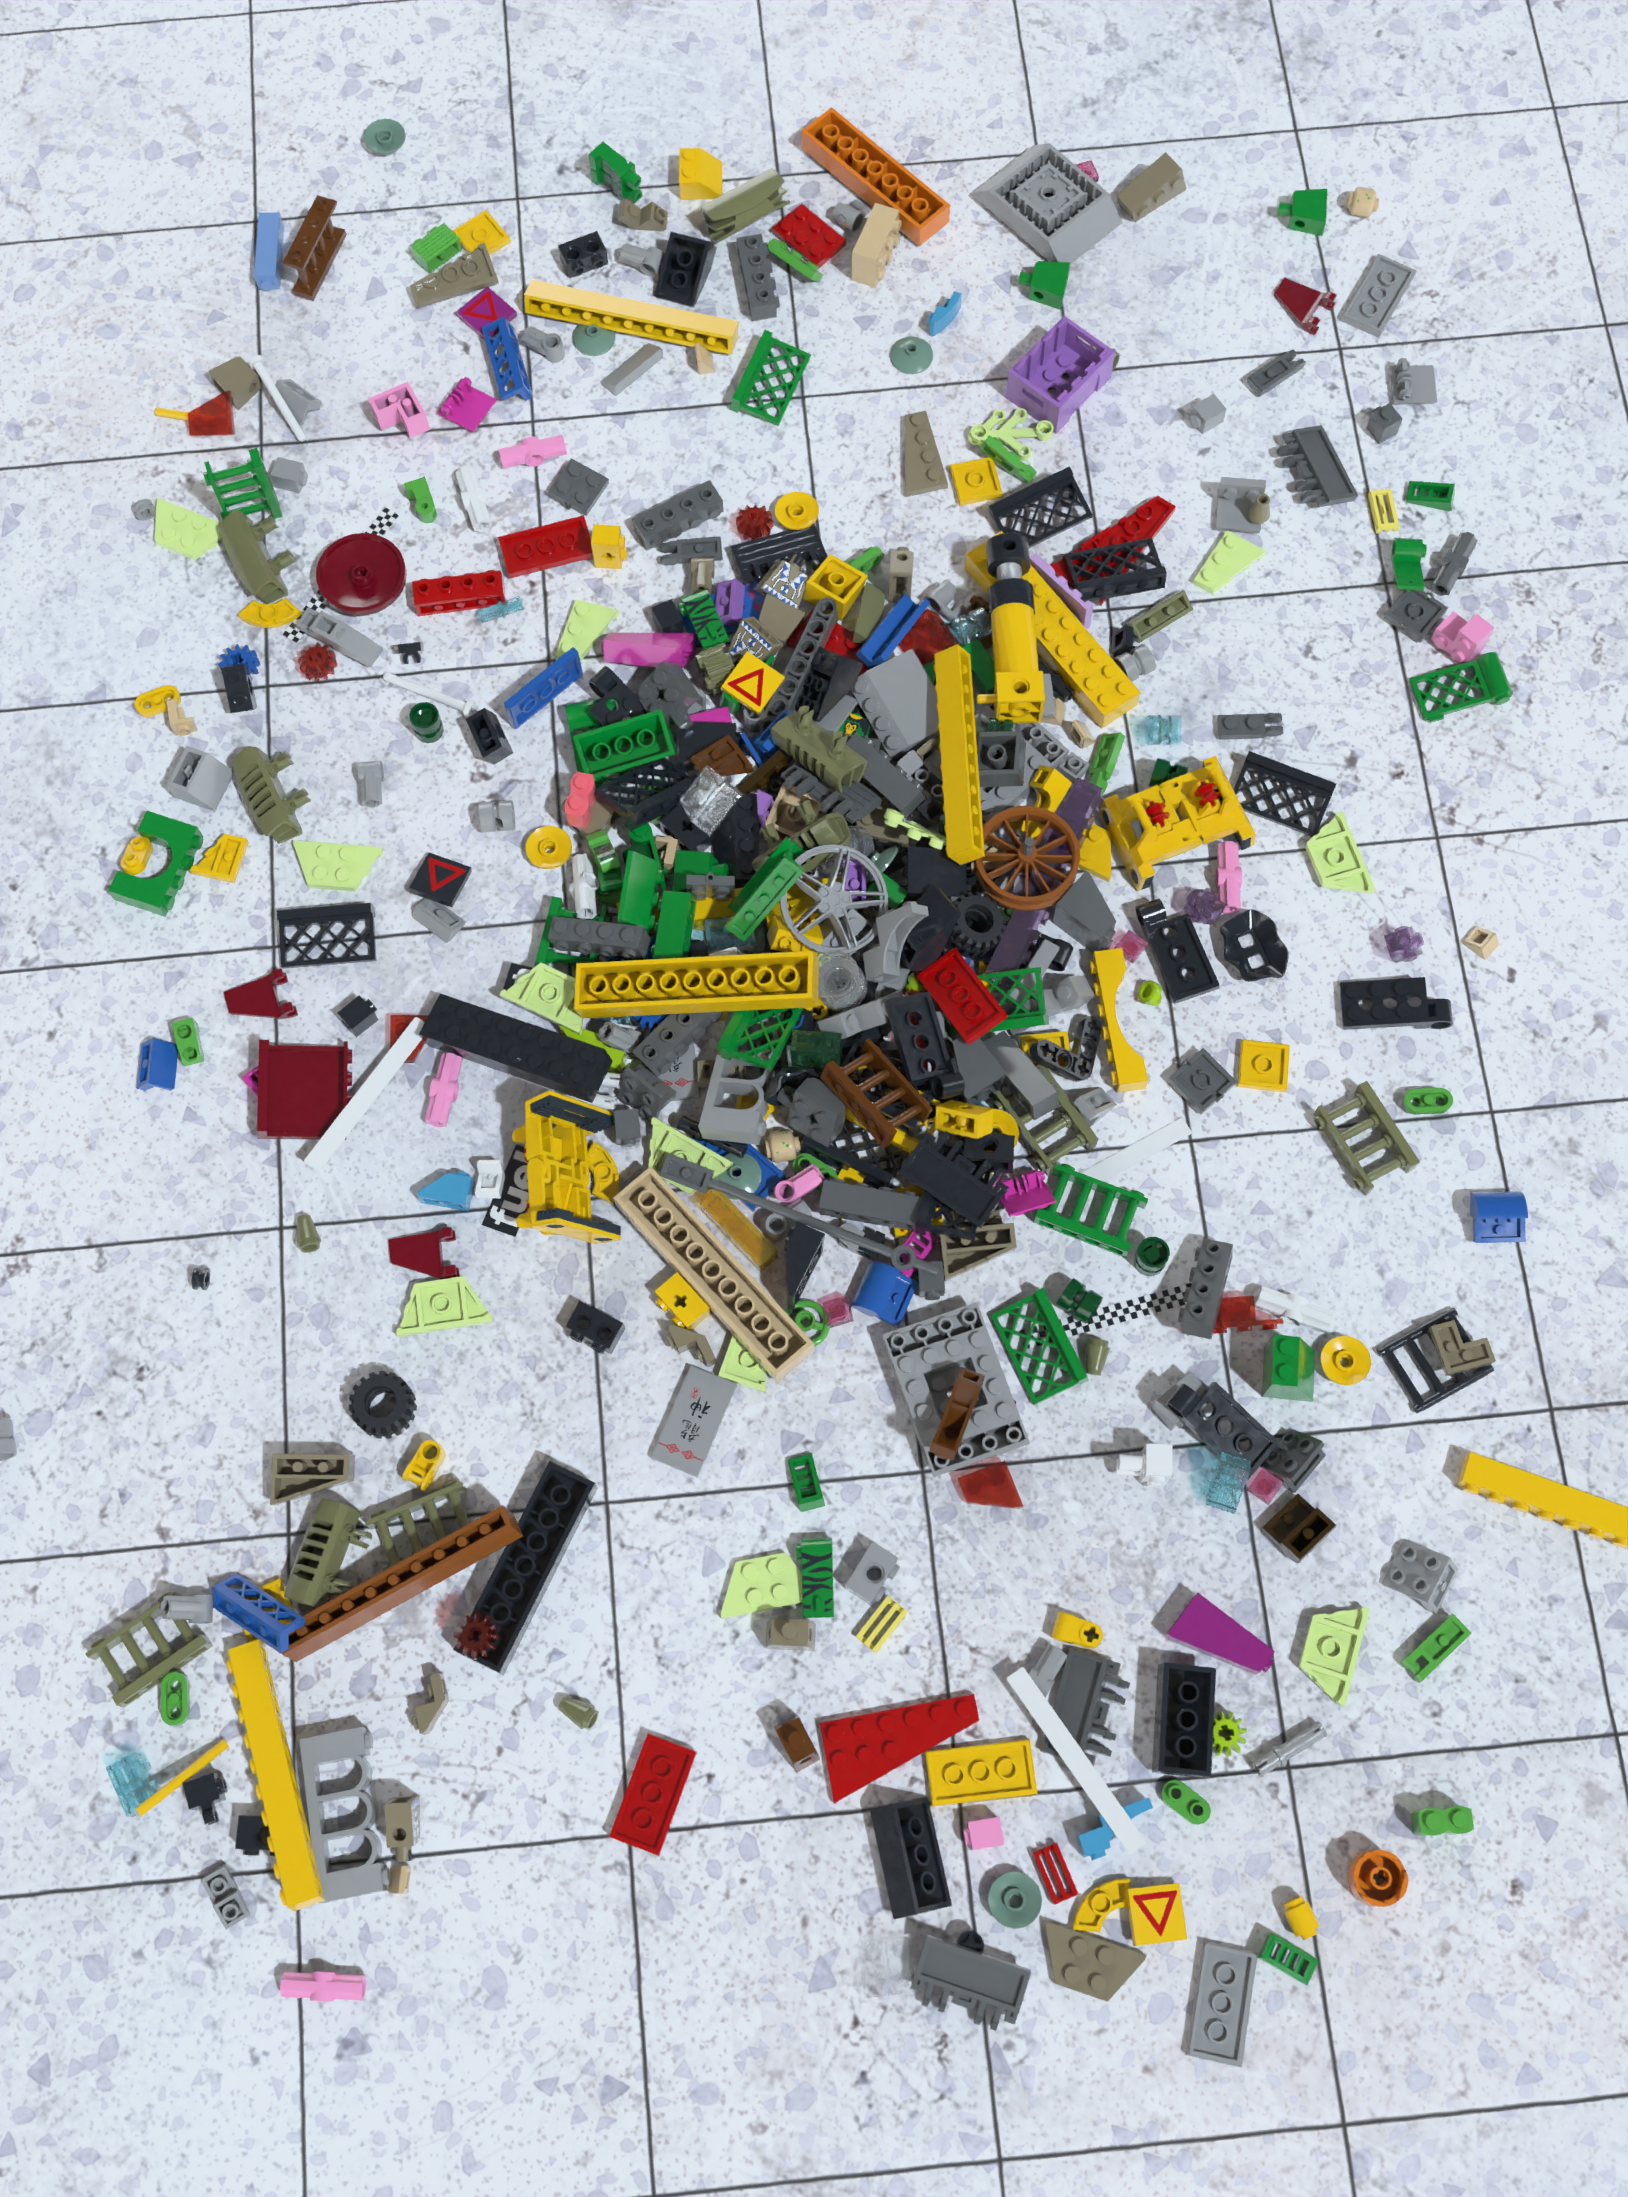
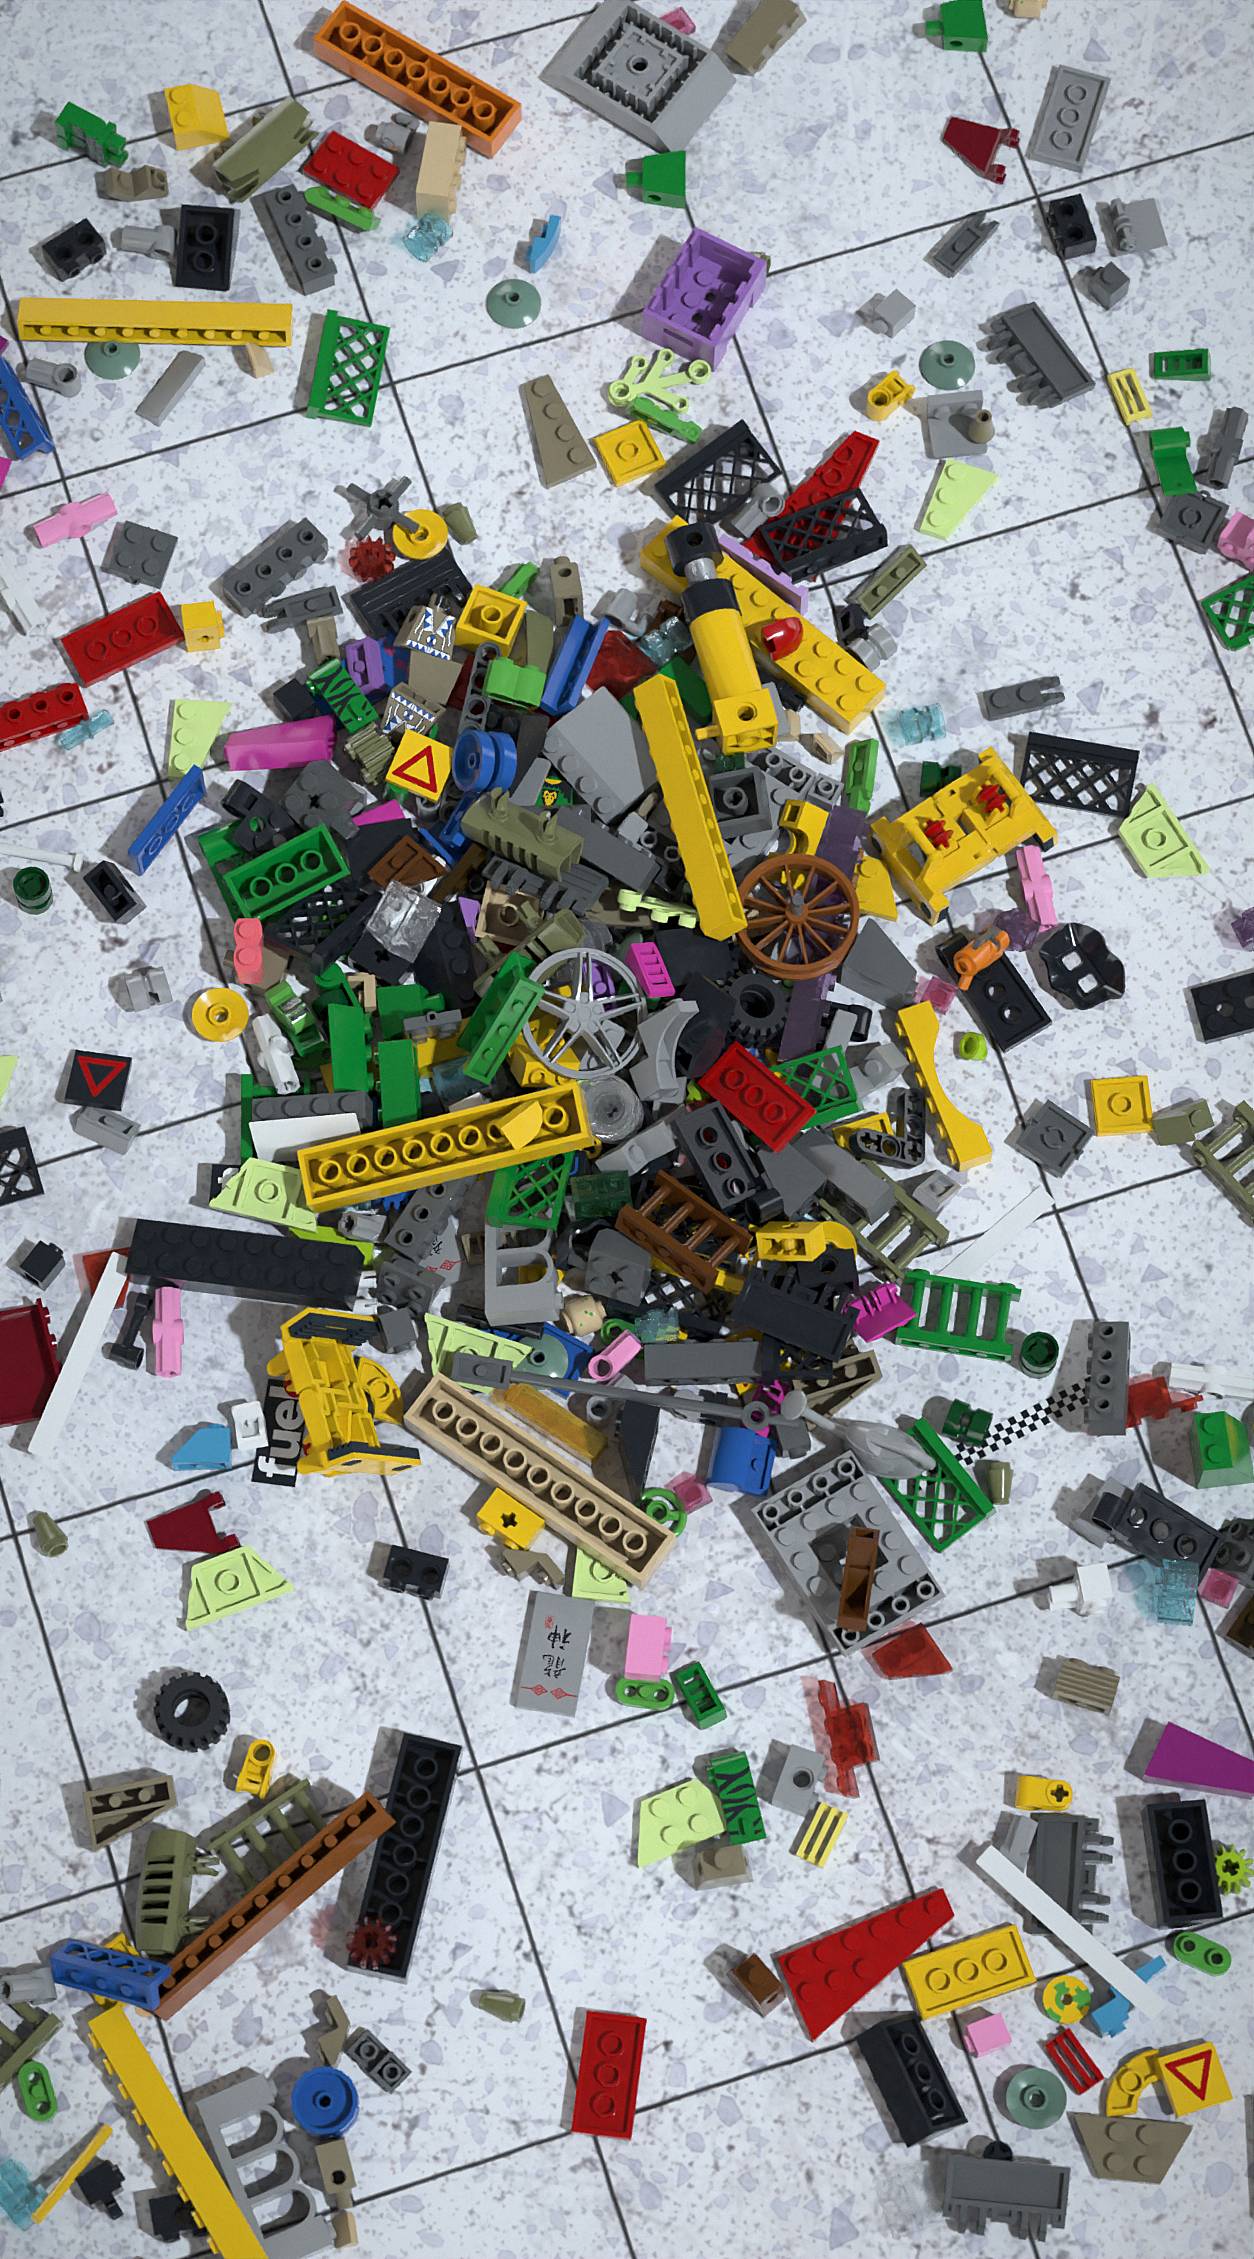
camera: 15 degrees left, 0 degrees up
none -> black brick [109,1292,153,1371]
none -> white sticker [249,1113,361,1162]
none -> blue wheel [291,2067,360,2140]
none -> dark grey bar [346,476,420,541]
none -> dark grey slope [346,2029,412,2094]
none -> clear light blue wheel [402,210,453,262]
none -> olive cone [442,502,478,545]
none -> blue wheel [452,729,517,793]
none -> bright green brick [481,657,546,710]
none -> yellow brick [494,1100,543,1151]
none -> bright green plate [616,1677,675,1710]
none -> dark pink slope [624,942,675,998]
none -> bright pink brick [625,1614,672,1682]
none -> clear light blue brick [635,1307,680,1343]
none -> light grey piece [731,483,785,538]
none -> red brick [761,617,804,662]
none -> light grey piece [781,1390,936,1480]
none -> clear red bracket [818,1679,880,1799]
none -> yellow piece [865,369,916,422]
none -> sand green dish [921,340,975,391]
none -> orange piece [953,924,1010,990]
none -> yellow piece [1042,1975,1091,2025]
none -> black brick [1045,193,1097,260]
none -> dark tan brick [1052,1658,1120,1716]
none -> olive slope [1151,1098,1215,1146]

